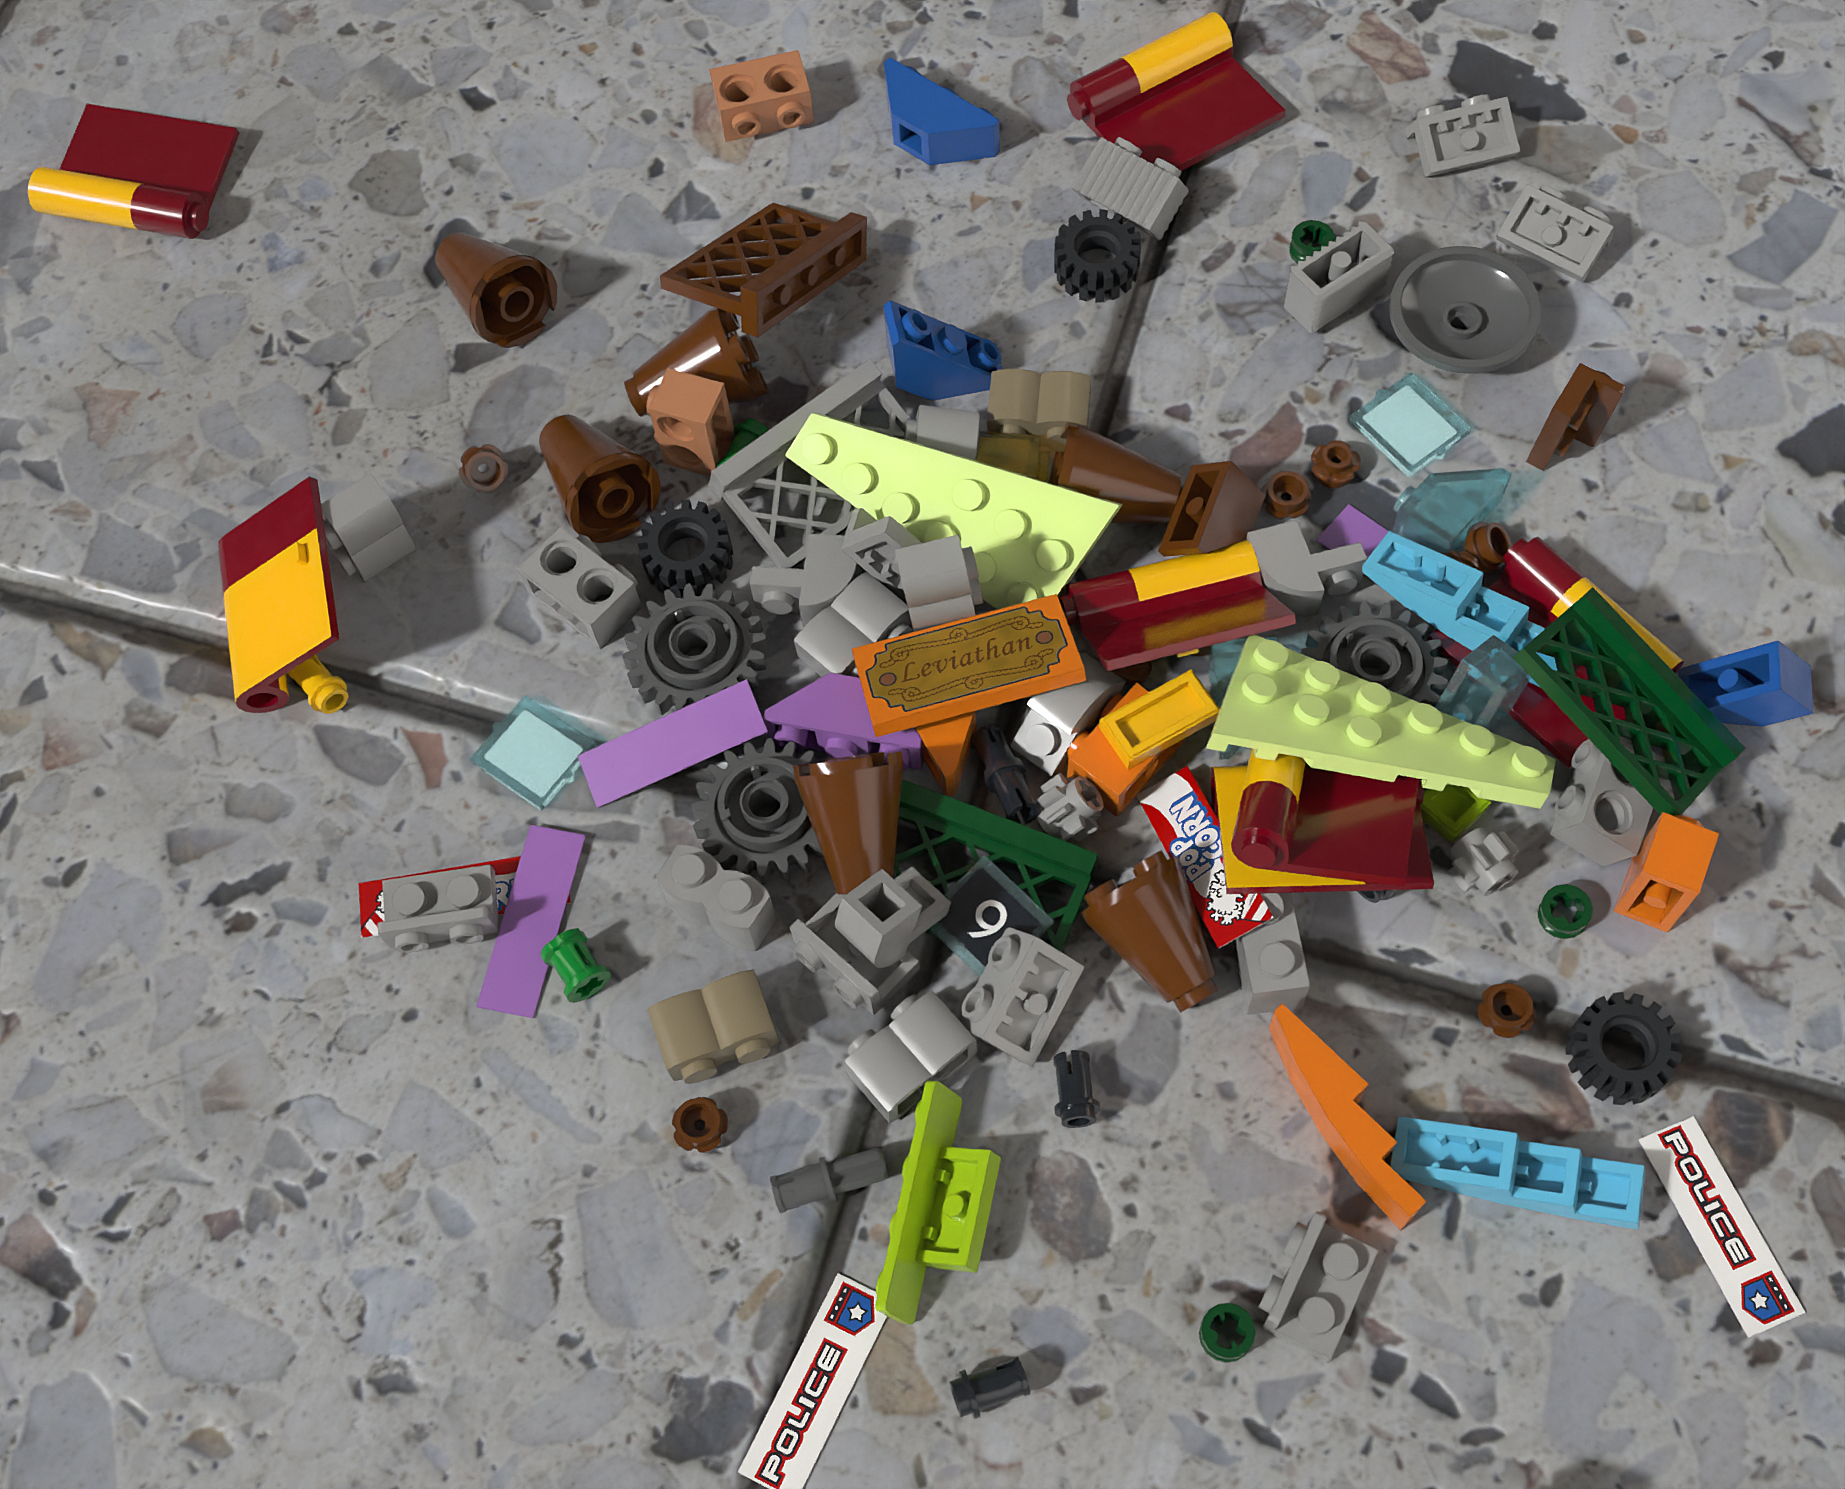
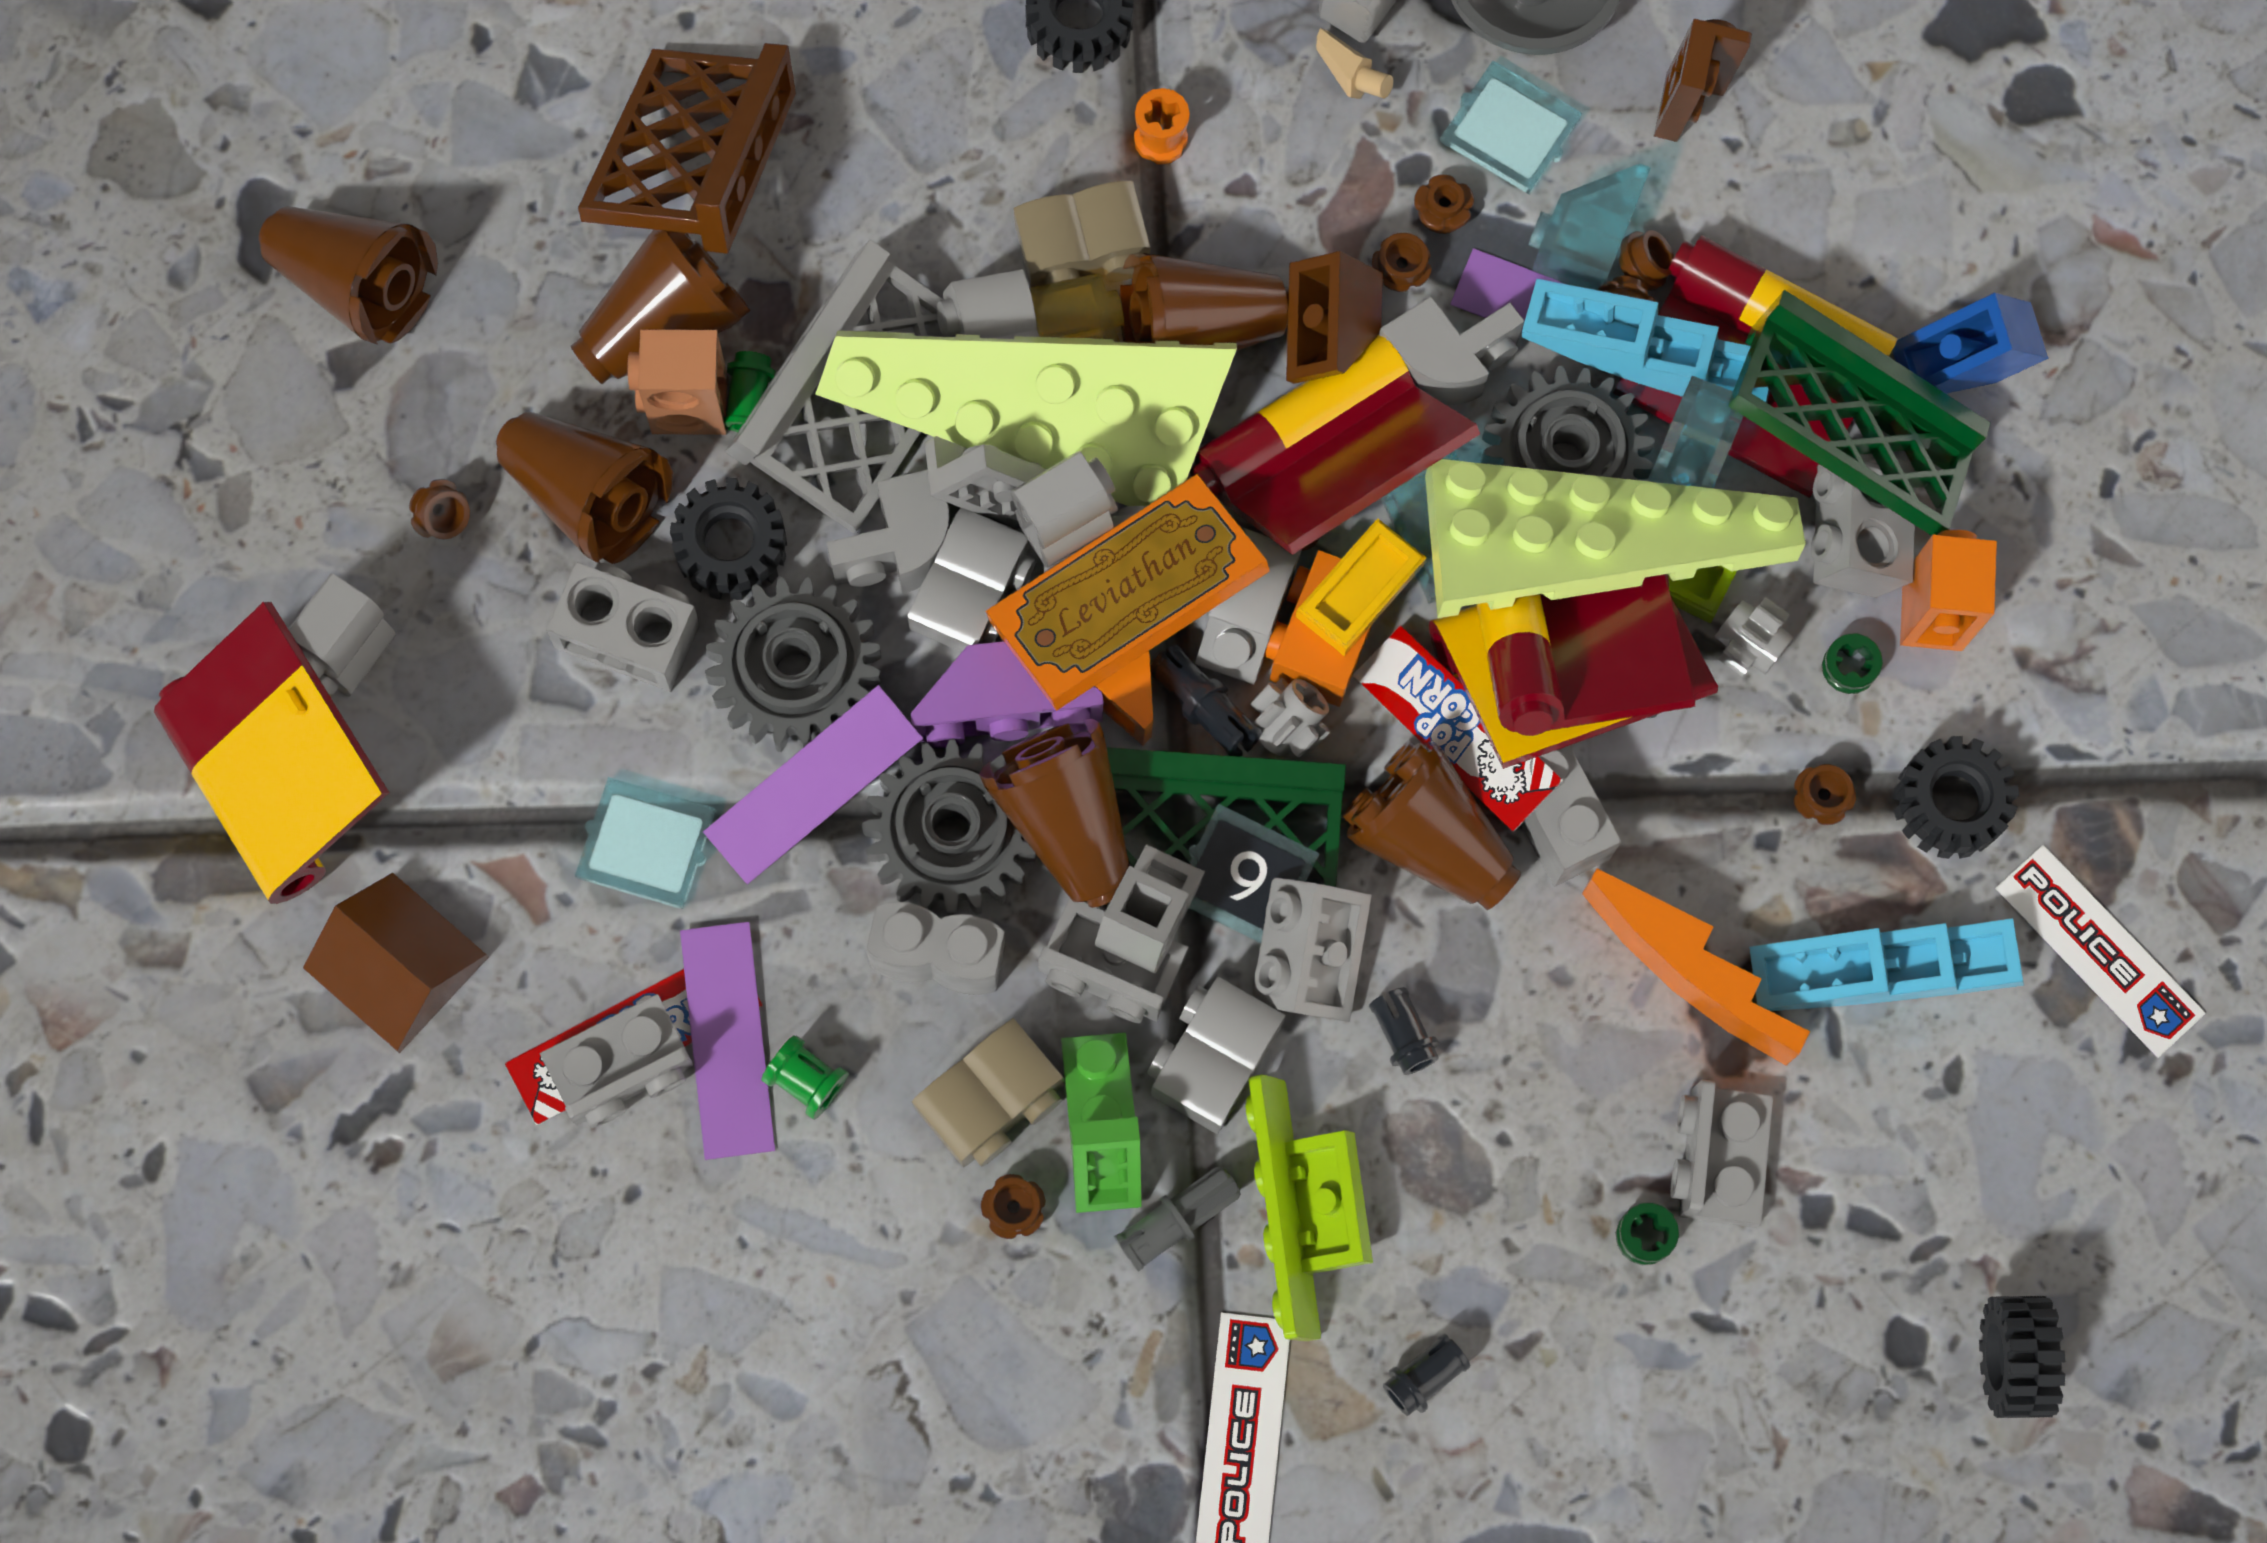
camera: 30 degrees left, 10 degrees up
yellow pin [287,655,348,714] -> none
blue slope [883,300,1003,401] -> none
none -> reddish brown slope [303,872,489,1054]
none -> bright green bracket [1061,1033,1142,1213]
none -> orange bush [1134,88,1190,165]
none -> tan bar [1316,28,1393,99]

